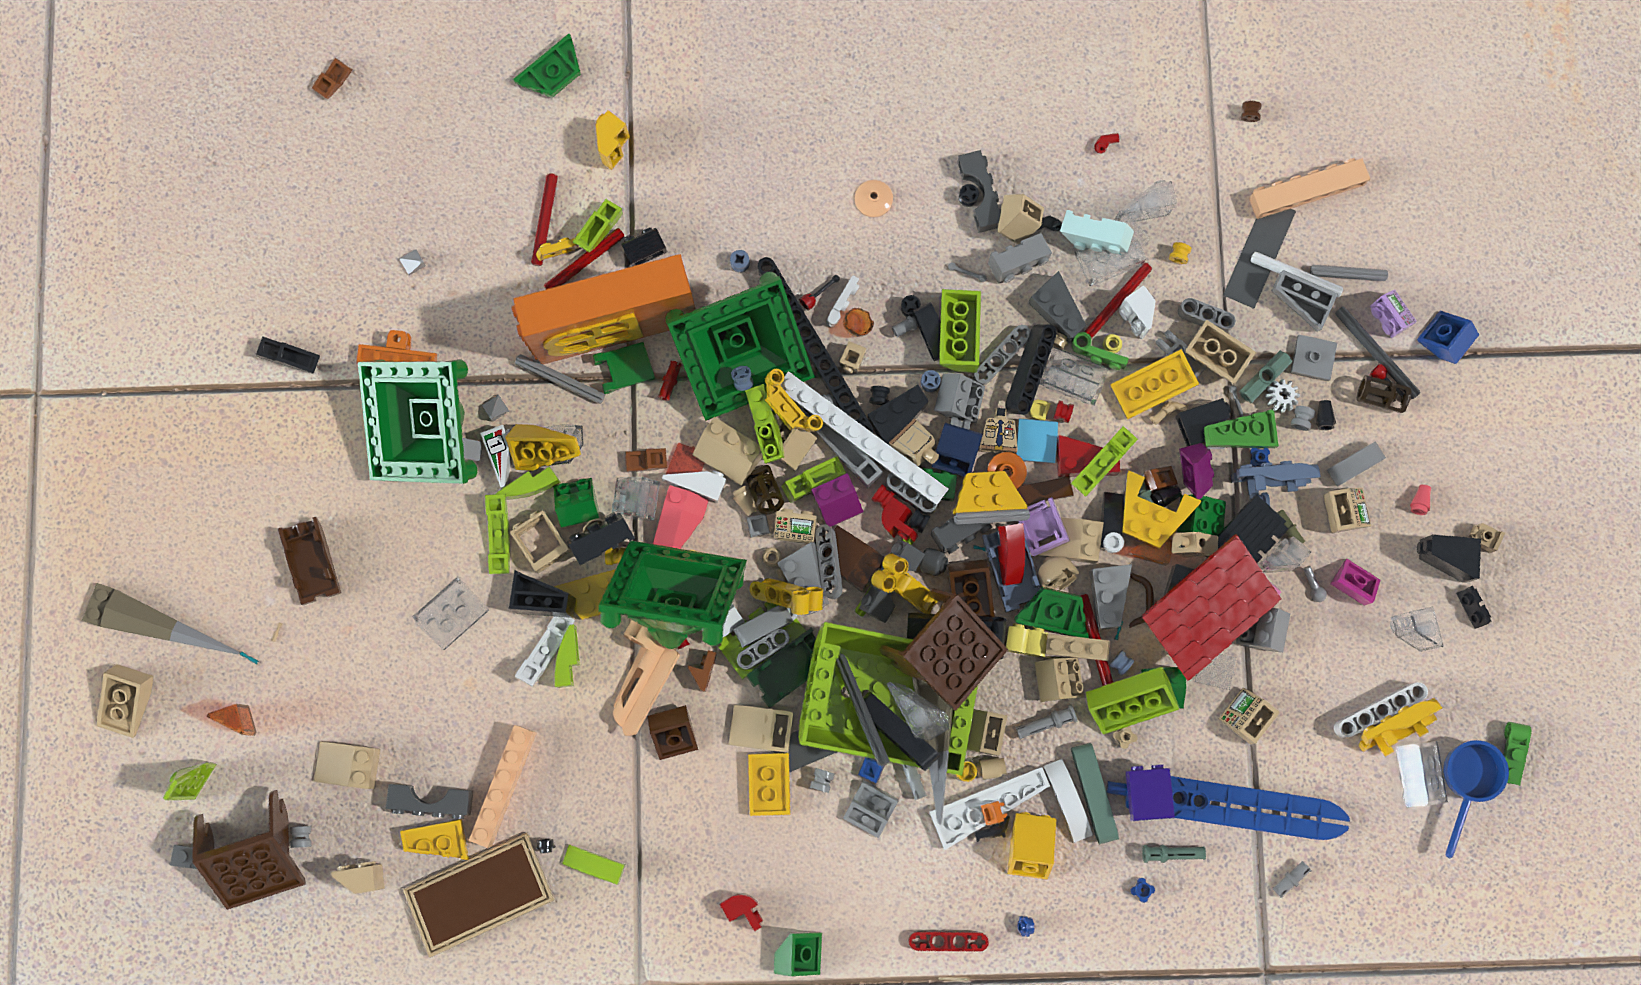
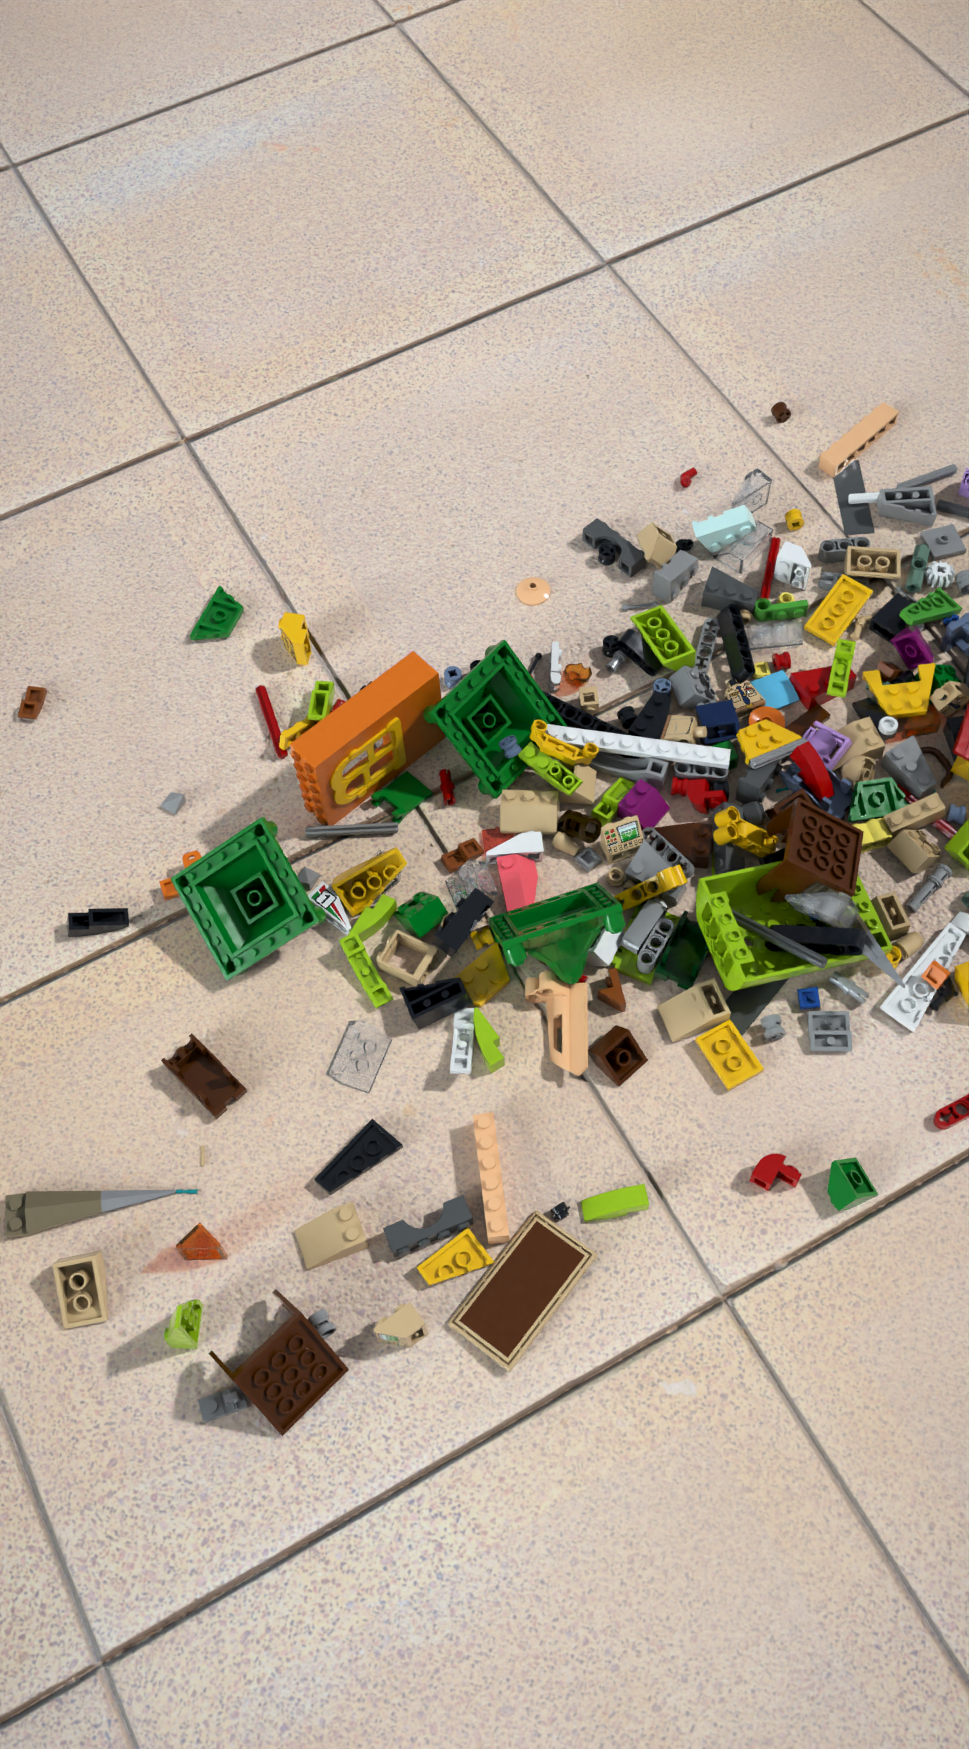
camera: 25 degrees left, 20 degrees down
none -> black wing [314,1119,403,1195]

